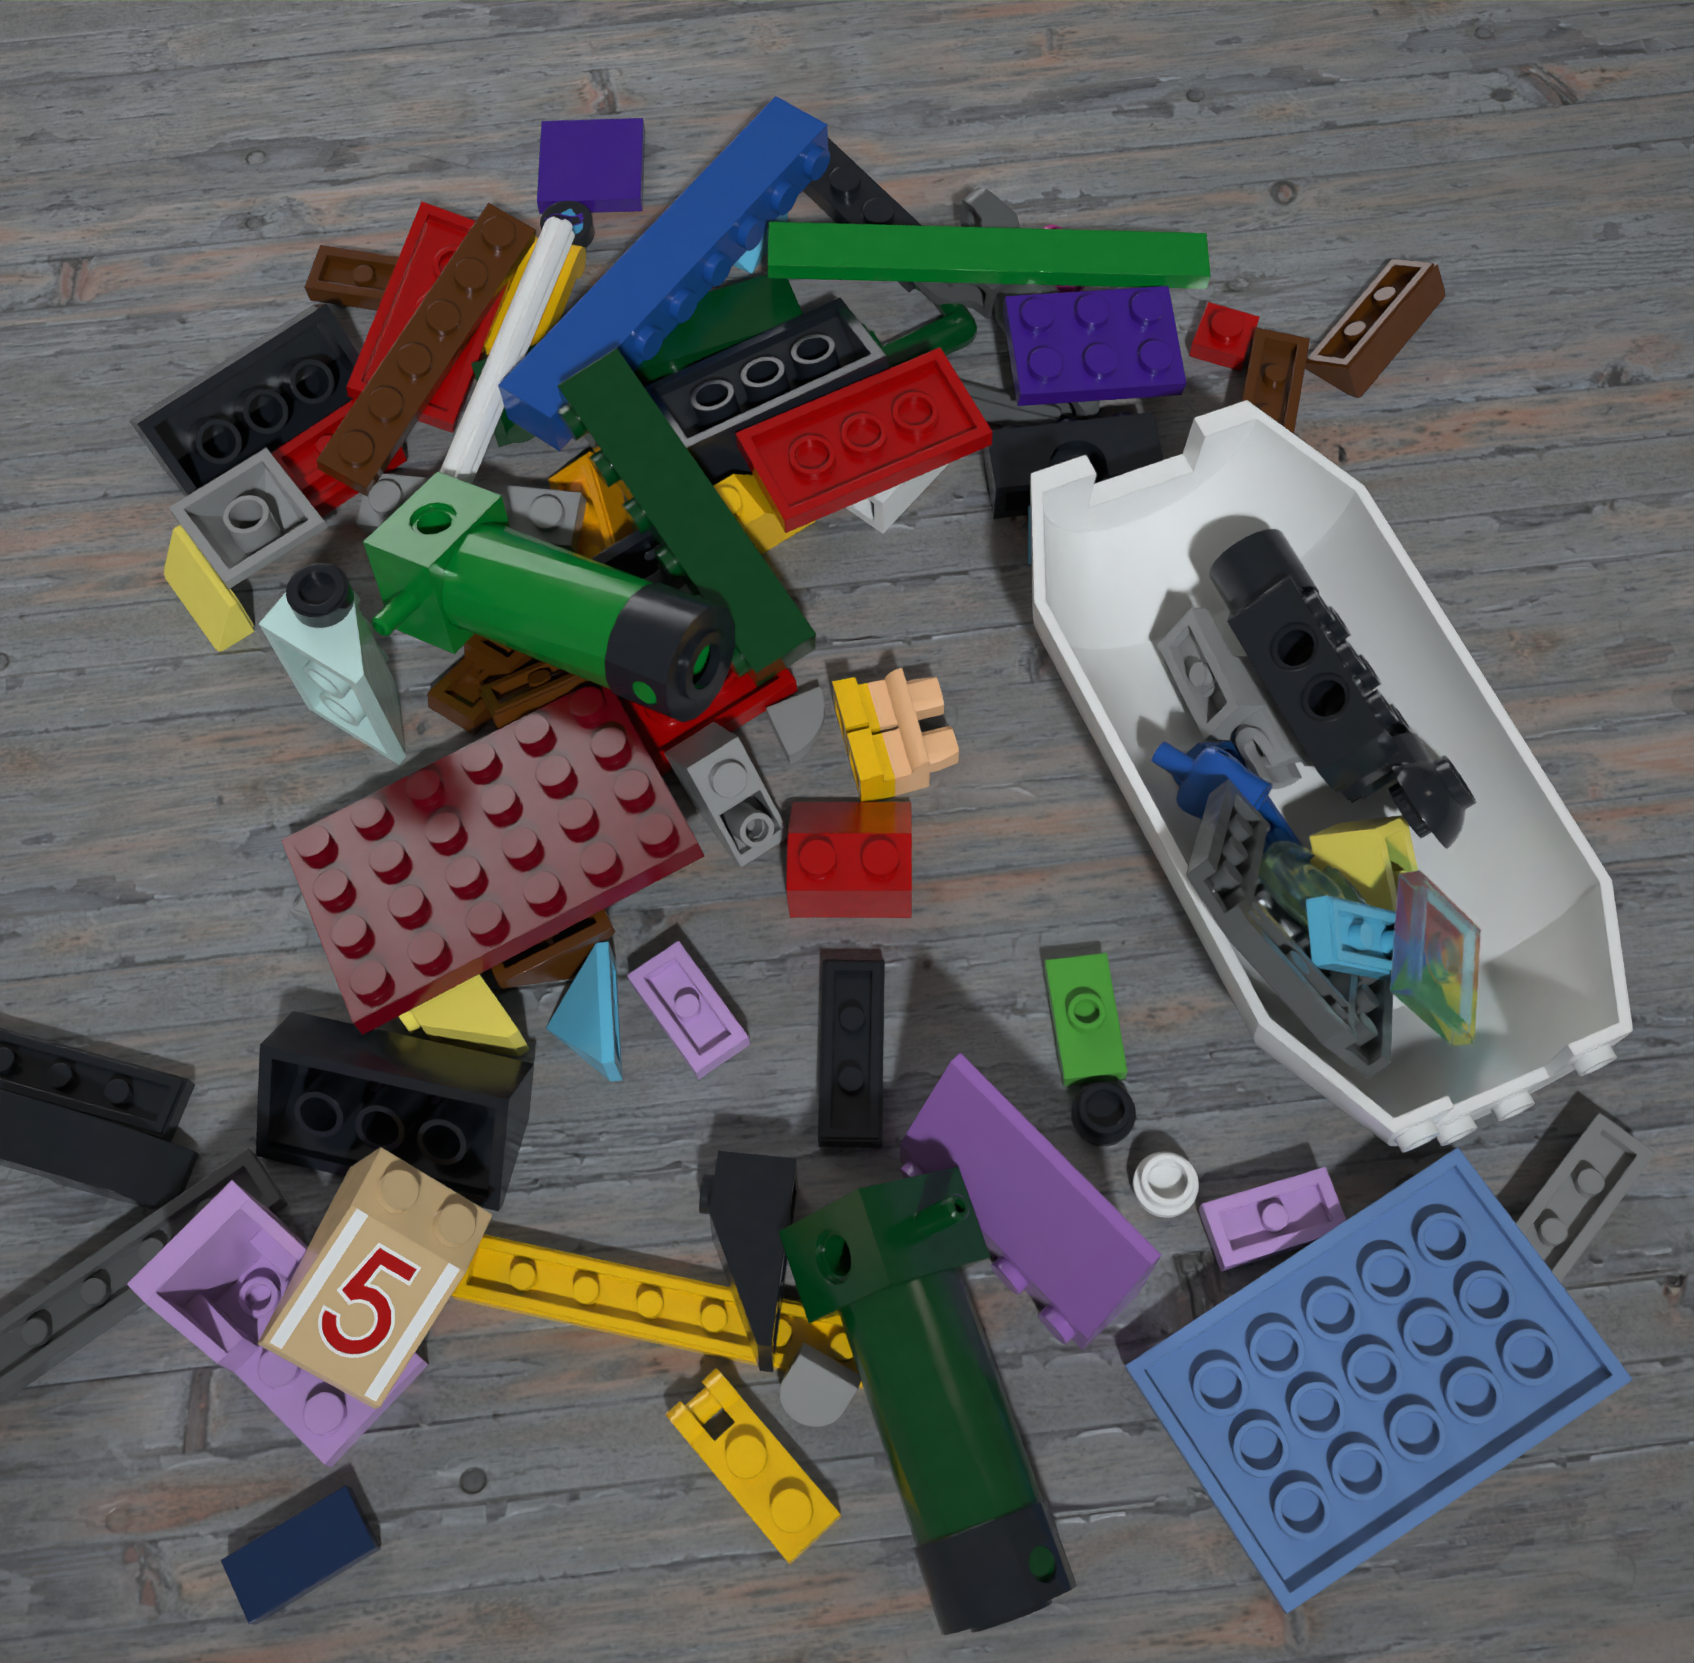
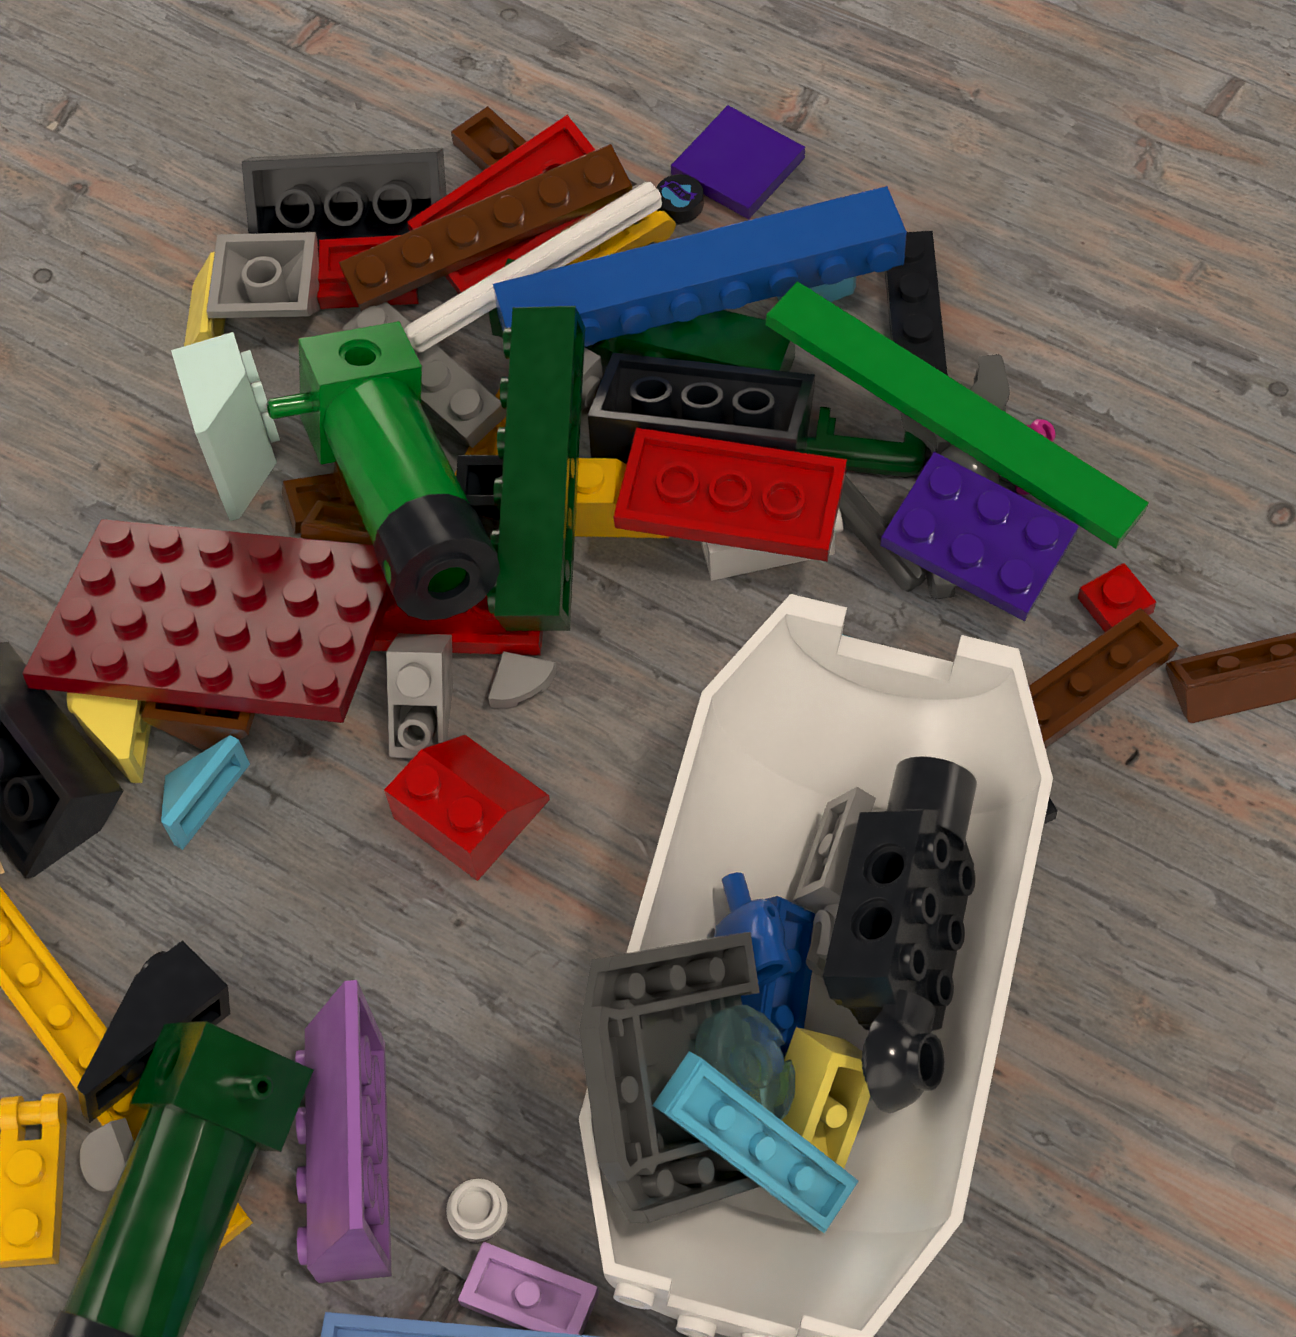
camera: 40 degrees right, 5 degrees down
black tile [286,563,354,628] -> none
lavender plate [627,941,750,1080] -> none
black tile [818,959,885,1148] -> none
hips [832,668,959,802] -> none
black arch [984,412,1164,519] -> none
bright green plate [1044,953,1128,1086] -> none
black plate [1071,1081,1136,1146] -> none
clear light blue tile [1390,870,1481,1046] -> none

